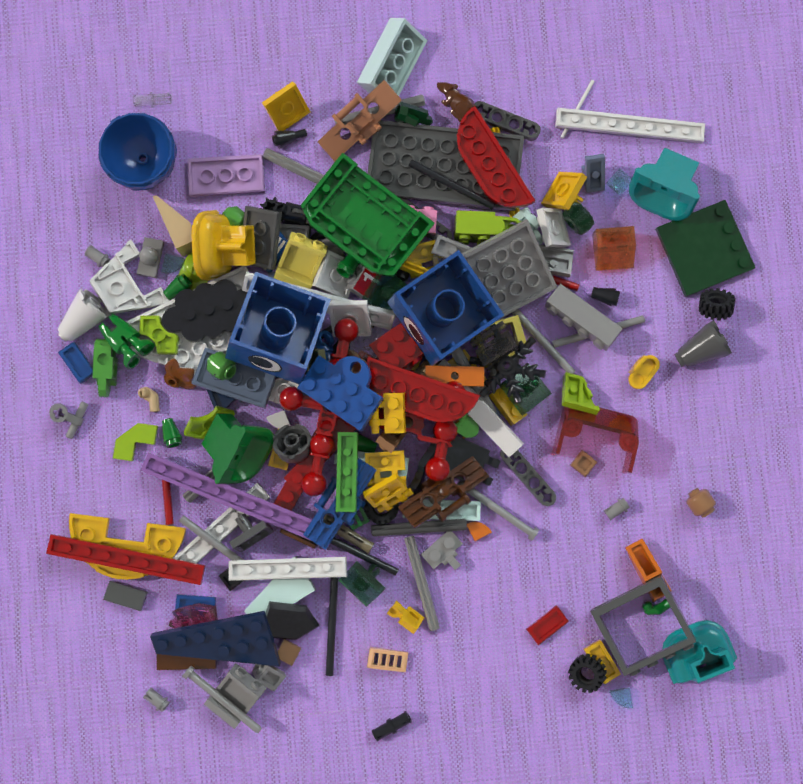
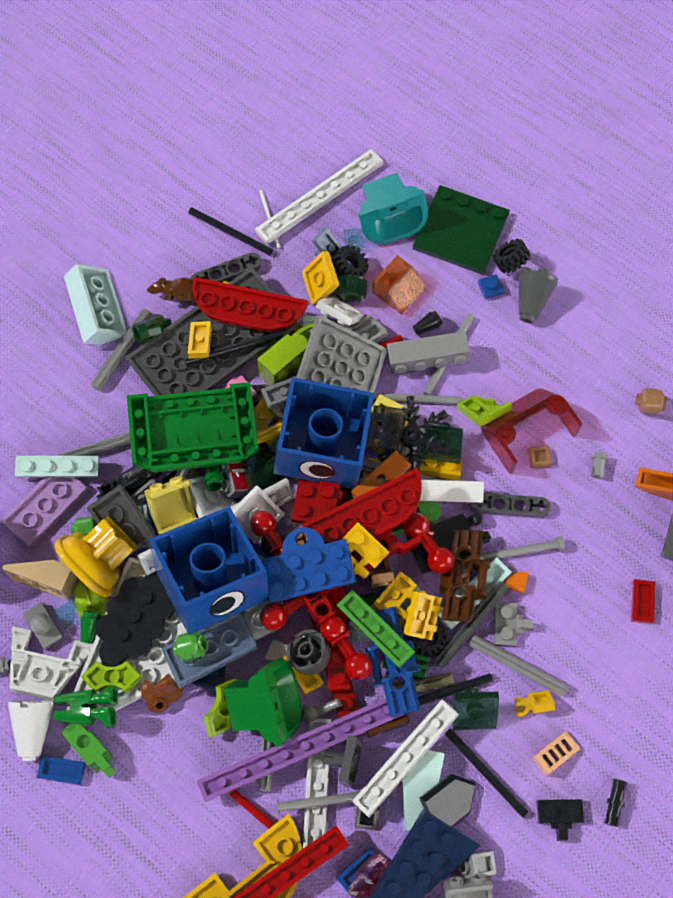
camera: 40 degrees left, 15 degrees down
light grey piece [49,402,88,439] -> none
lime tile [113,423,158,461] -> none
tan arm [138,387,160,412] -> none
green cone [162,418,182,448] -> none
yellow tile [262,81,310,131] -> none
black cone [272,129,307,149] -> none
medium nougat tile [277,639,301,666] -> none
nougat piece [317,80,402,161] -> none
black tile [409,448,435,495] -> none
yellow bracket [628,355,660,389] -> none
none -> light aqua plate [15,456,100,478]
none -> yellow plate [187,321,212,359]
none -> black piece [188,207,273,256]
none -> light grey bar [303,698,342,723]
none -> black tyre [332,245,369,283]
none -> blue plate [478,274,504,299]
none -> black hinge [536,799,584,841]

